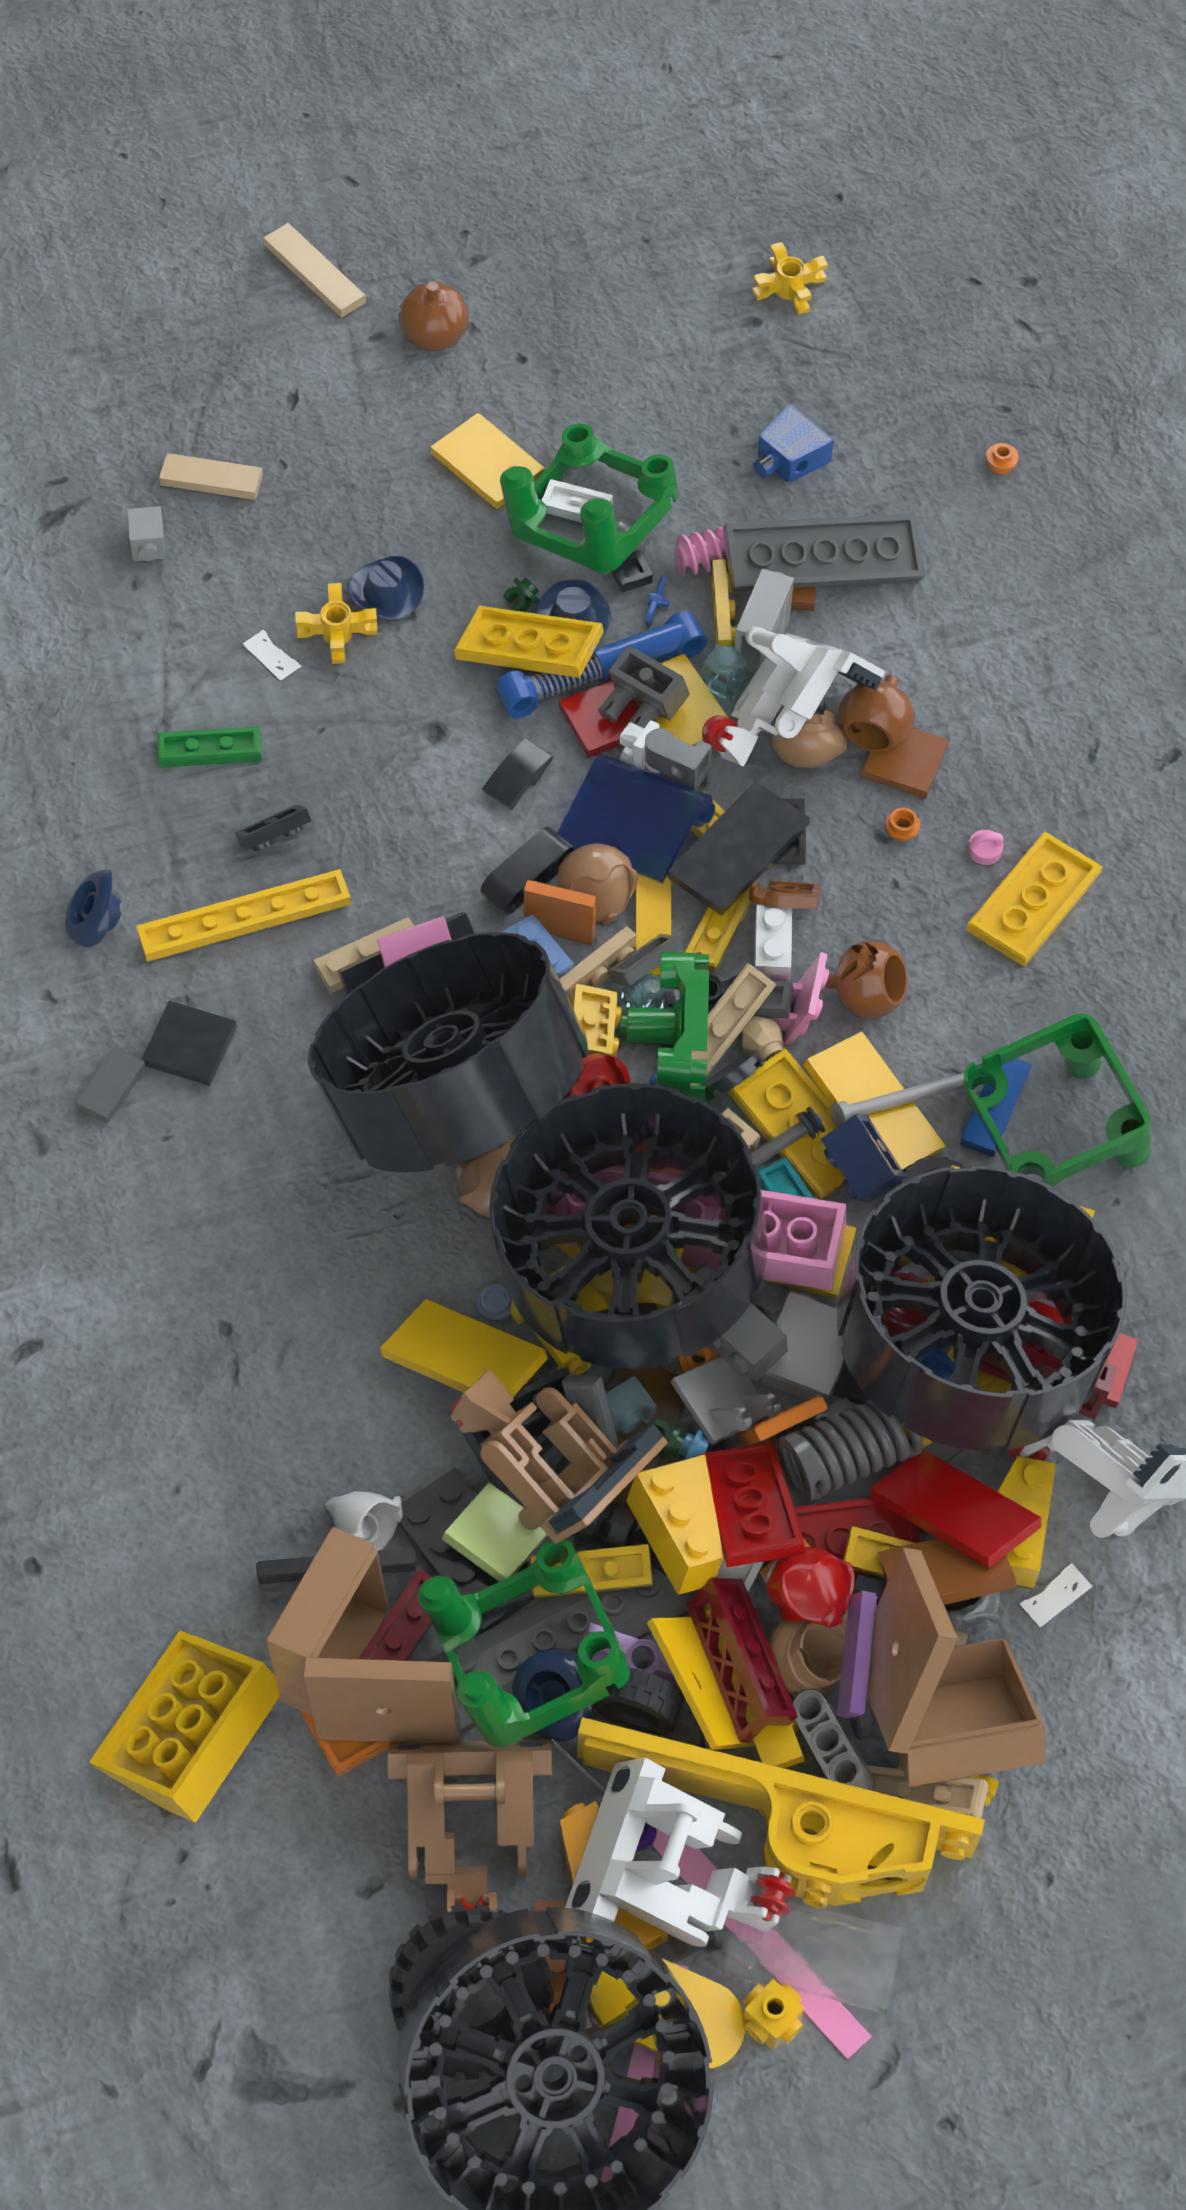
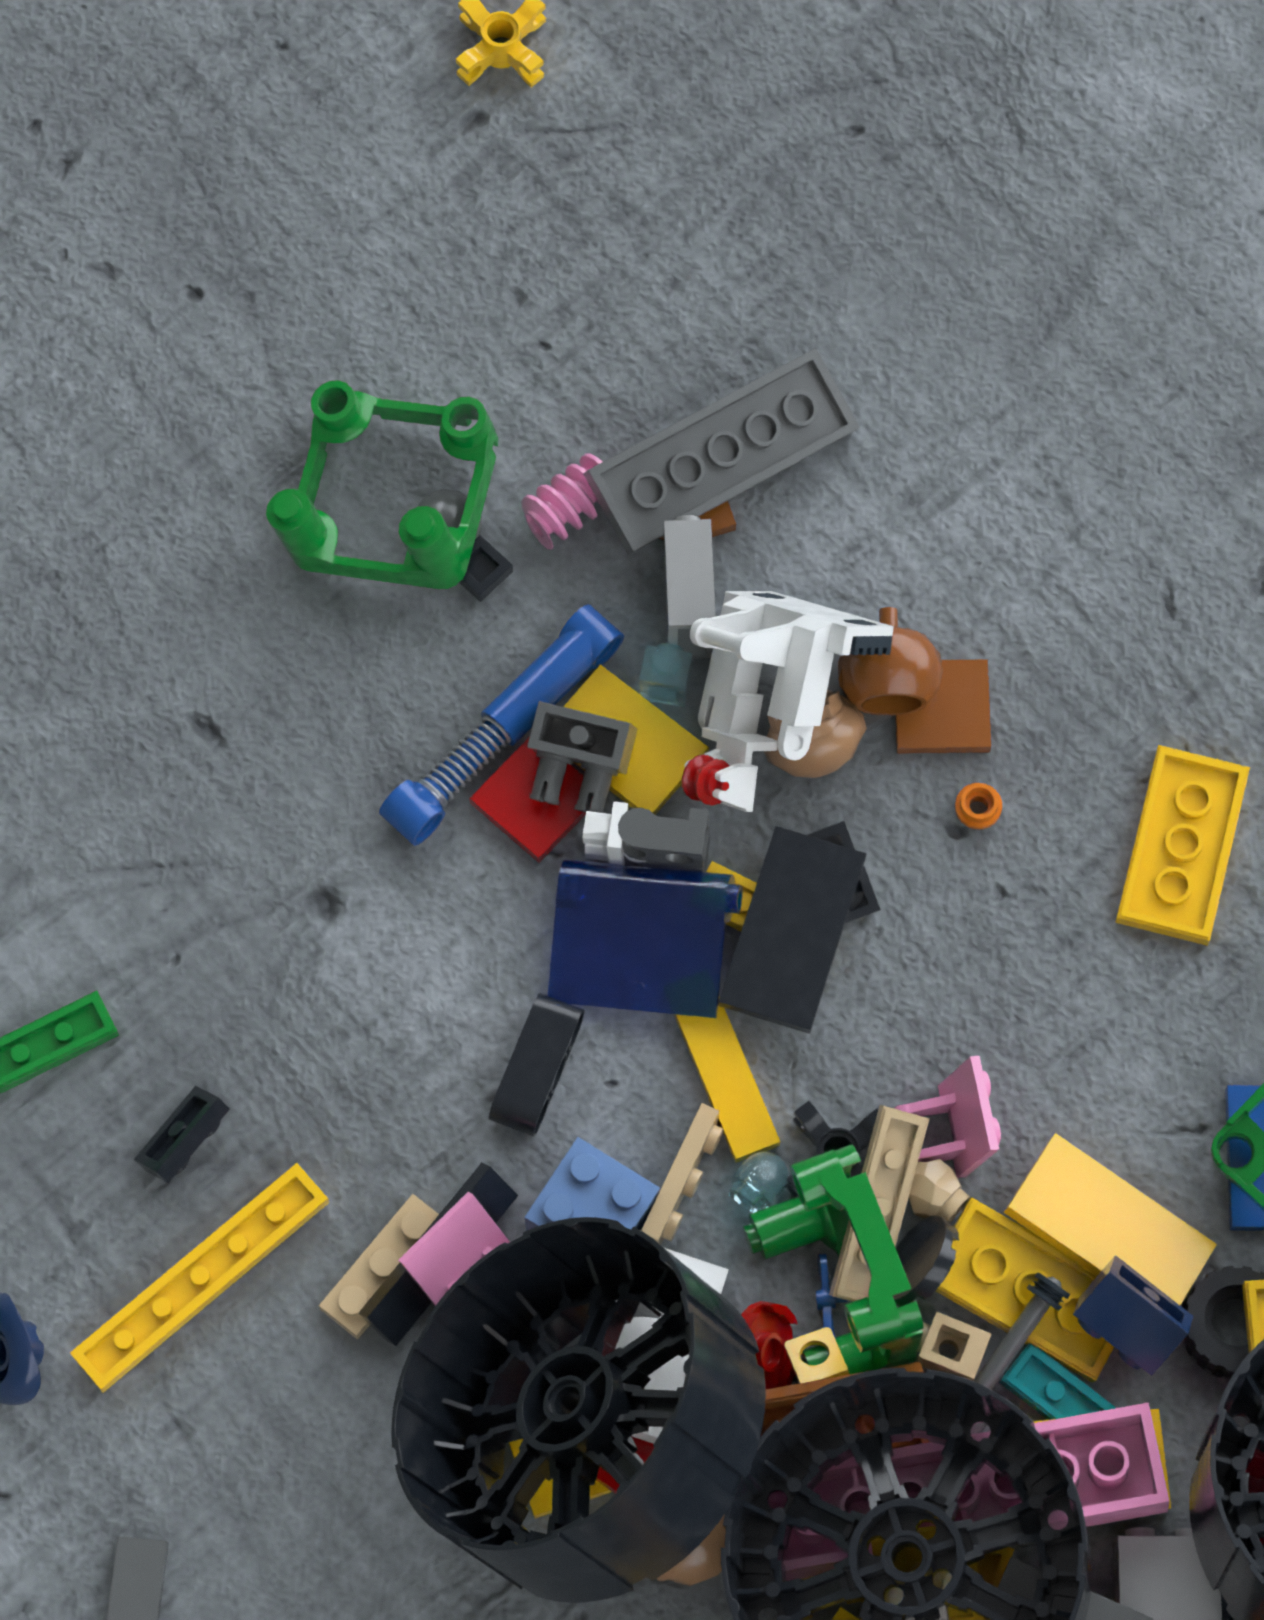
camera: 20 degrees left, 10 degrees up
black tile [141,1000,237,1086] -> none
white sticker [243,630,302,681] -> none
yellow pin [295,583,378,664] -> none
dark blue hat [348,556,424,619] -> none
dark orange piece [398,281,469,351] -> none
yellow tile [431,413,544,510] -> none
yellow tile [454,606,604,678] -> none
black slope [482,739,554,810] -> none
dark green plate [503,577,540,612] -> none
orange tile [524,880,596,945] -> none
dark blue hat [535,579,611,634] -> none
white plate [542,479,613,523] -> none
medium nougat helmet [558,843,638,925] -> none
yellow bracket [571,984,621,1057] -> none
dark grey tile [608,933,684,986] -> none
blue piece [645,575,671,627] -> none
yellow tile [685,888,751,973] -> none
yellow plate [711,559,737,661] -> none
dark orange tile [749,881,821,910] -> none
blue torso [753,404,834,482] -> none
white brick [753,905,792,982] -> none
dark grey tile [753,981,794,1019] -> none
dark orange piece [825,939,908,1020] -> none
light grey bar [831,1073,964,1127] -> none
bright pink tile [968,830,1004,865] -> none
orange plate [986,443,1019,474] -> none

